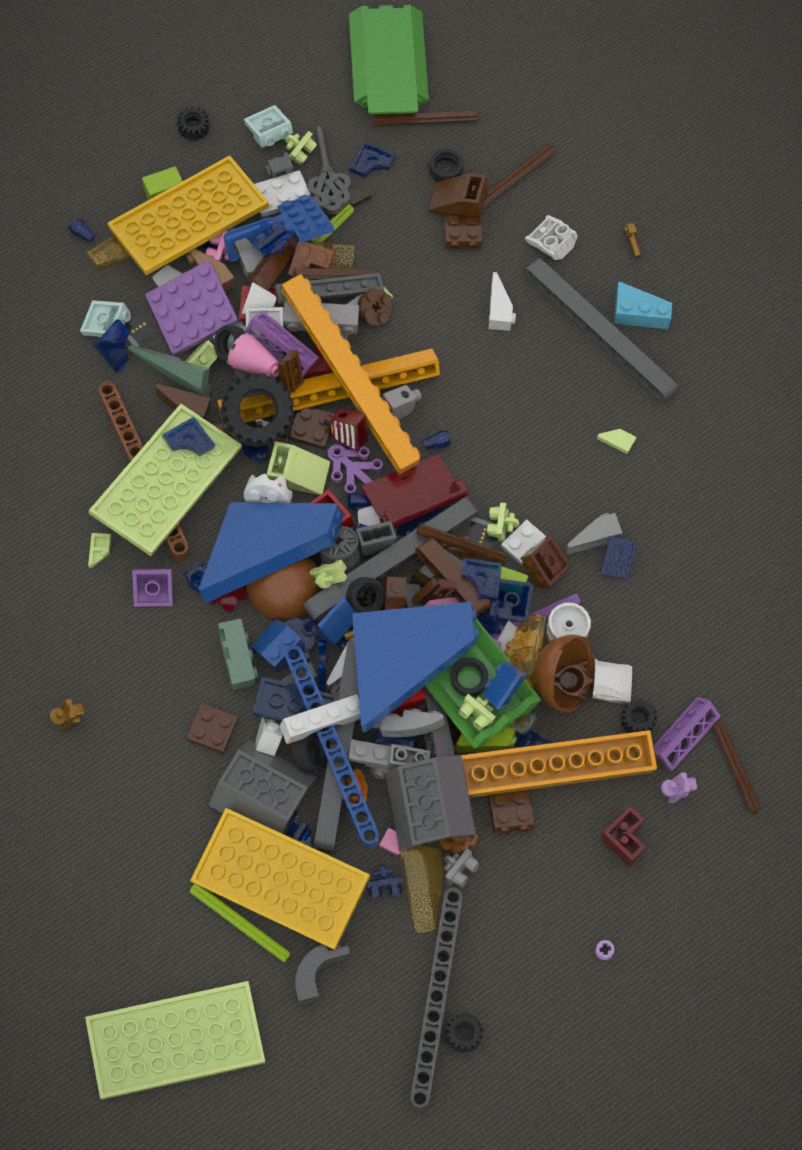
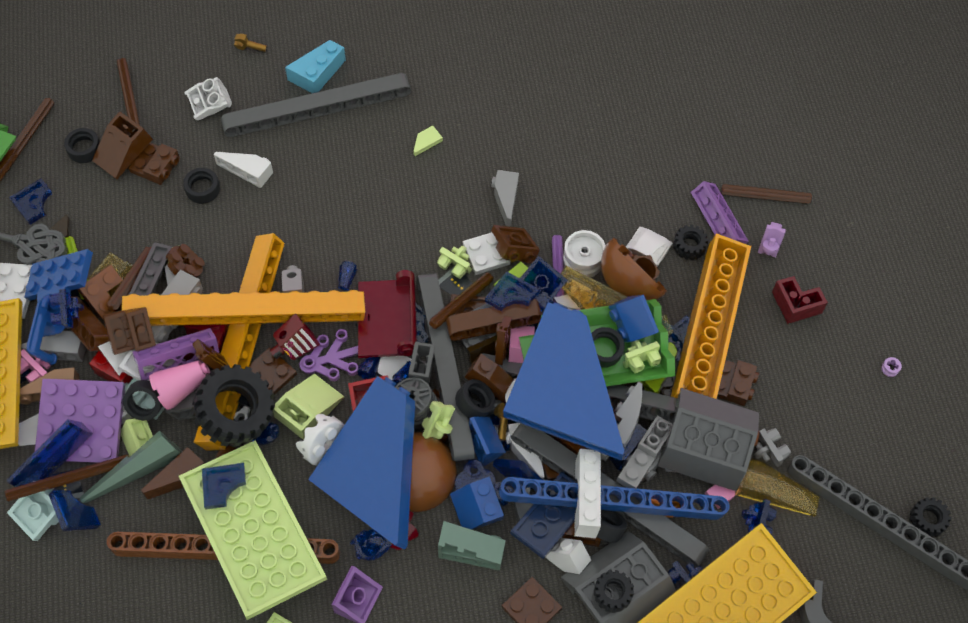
camera: 60 degrees left, 5 degrees down
clear blue plate [600,536,637,579] -> none
none -> reddish brown axle [4,455,129,501]
none -> clear blue slope [6,419,93,487]
none -> reddish brown slope [103,307,156,355]
none -> black tyre [183,168,220,204]
none -> black tyre [594,570,634,613]

